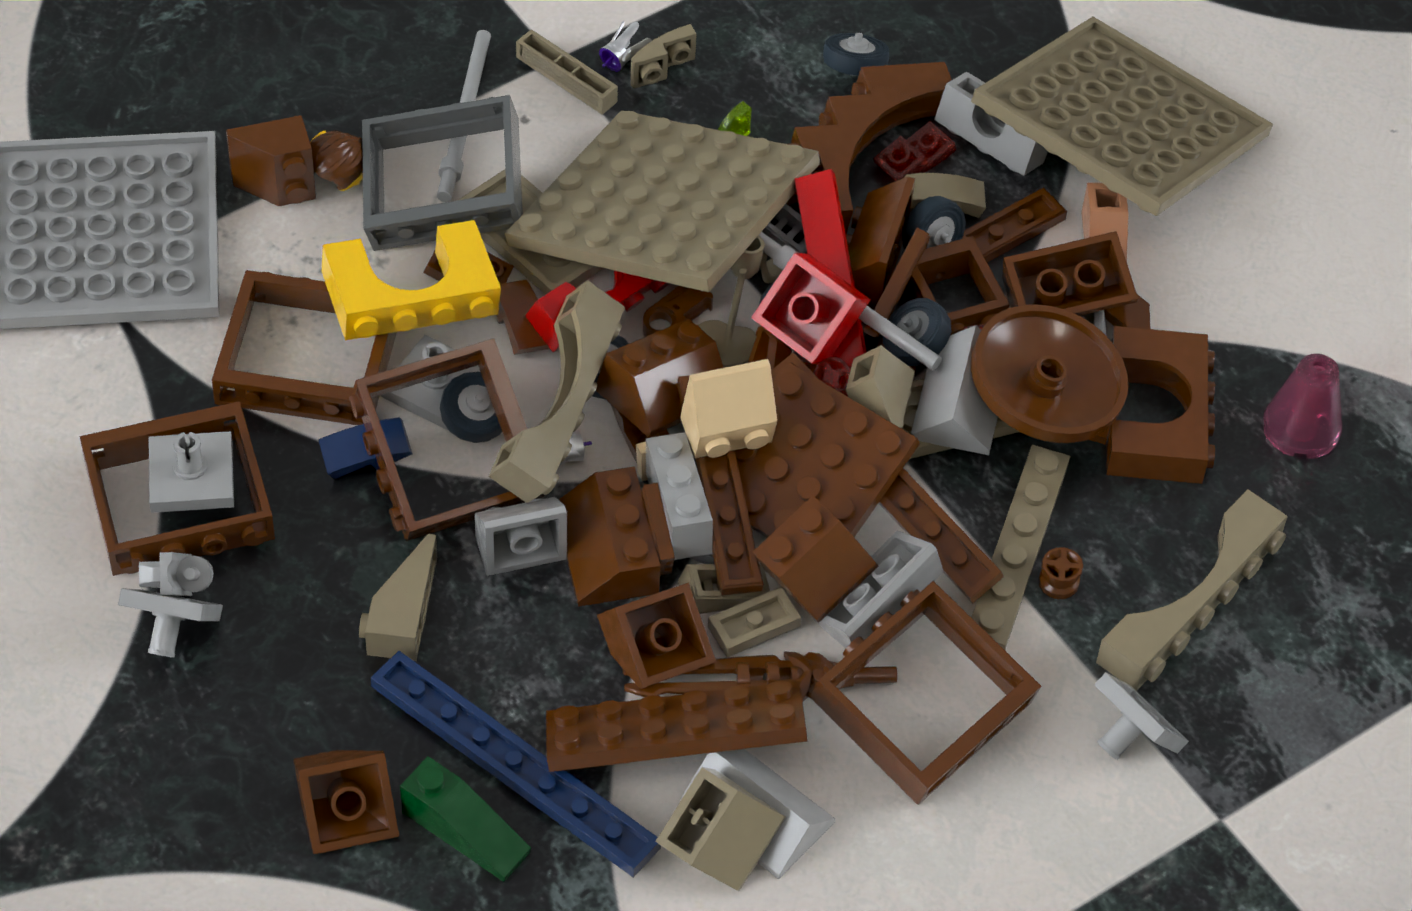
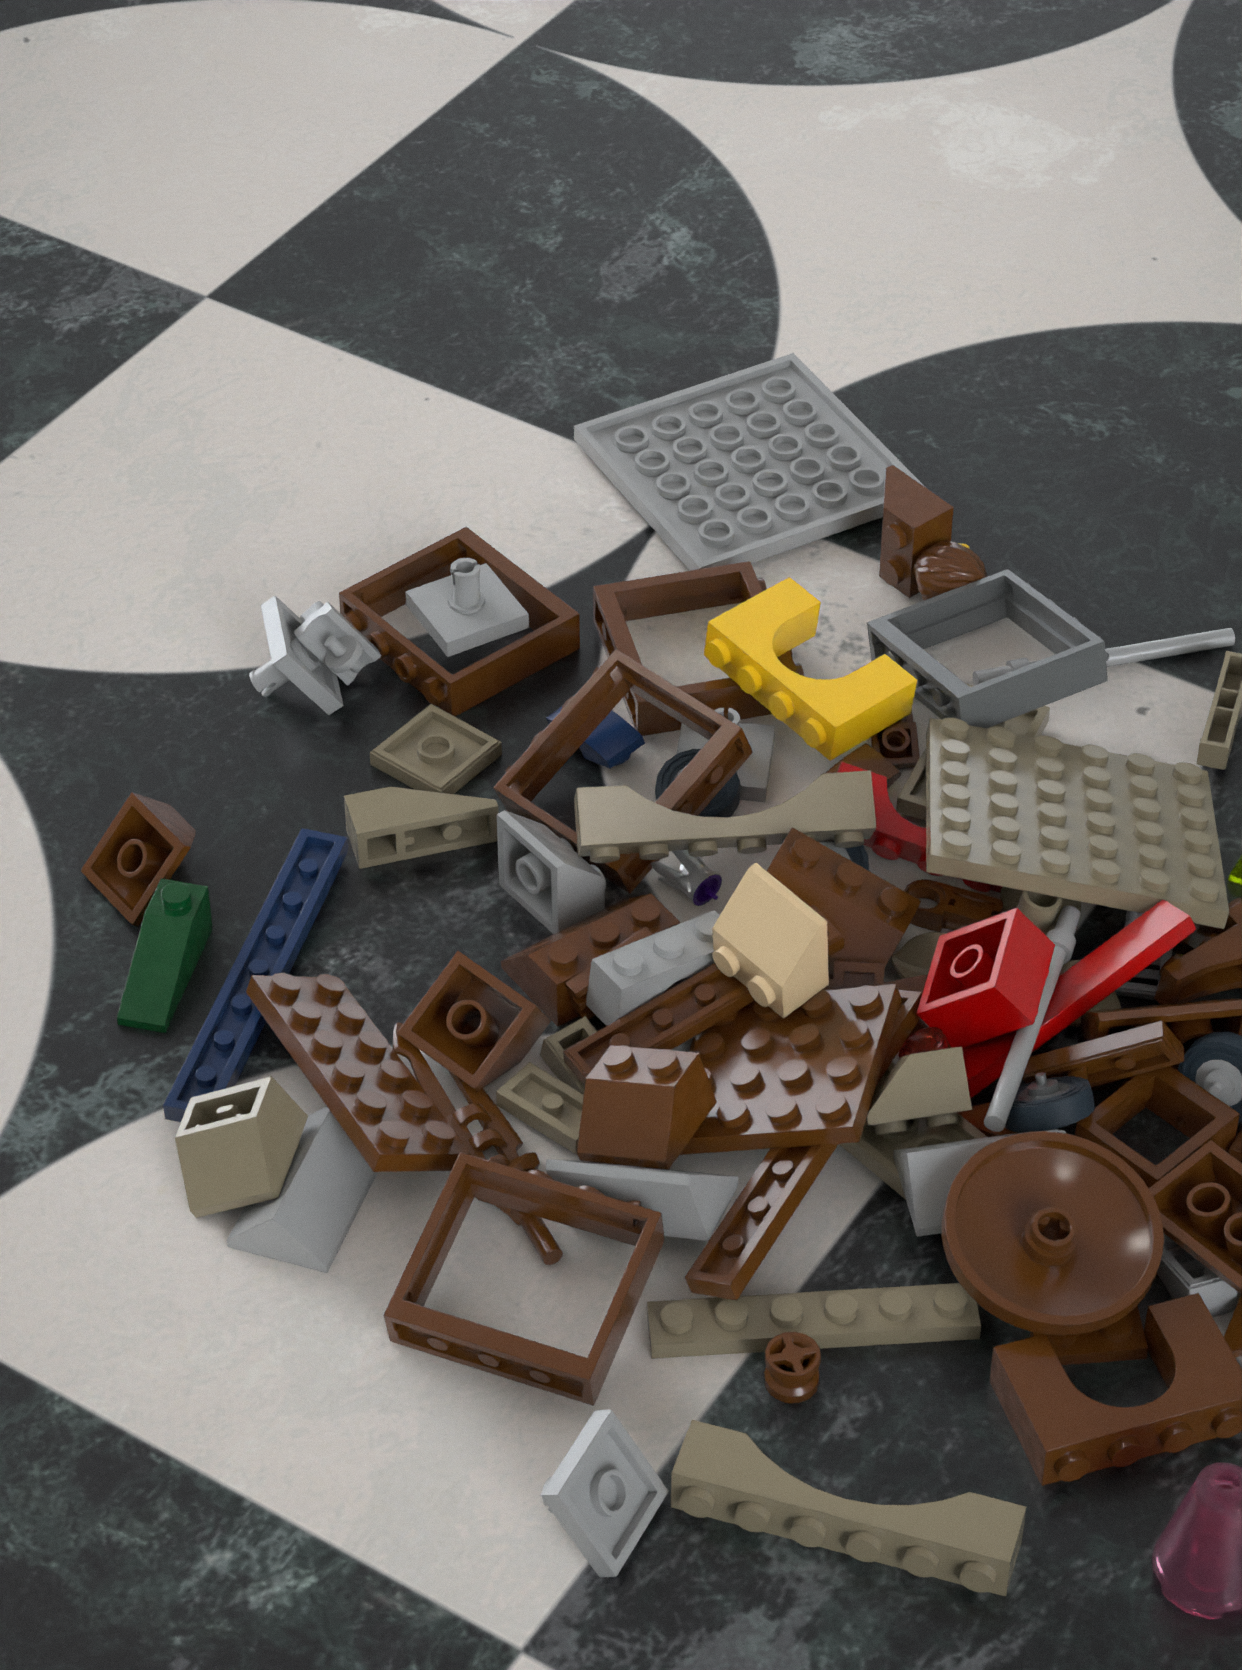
camera: 70 degrees right, 10 degrees down
none -> dark tan tile [370,704,502,794]

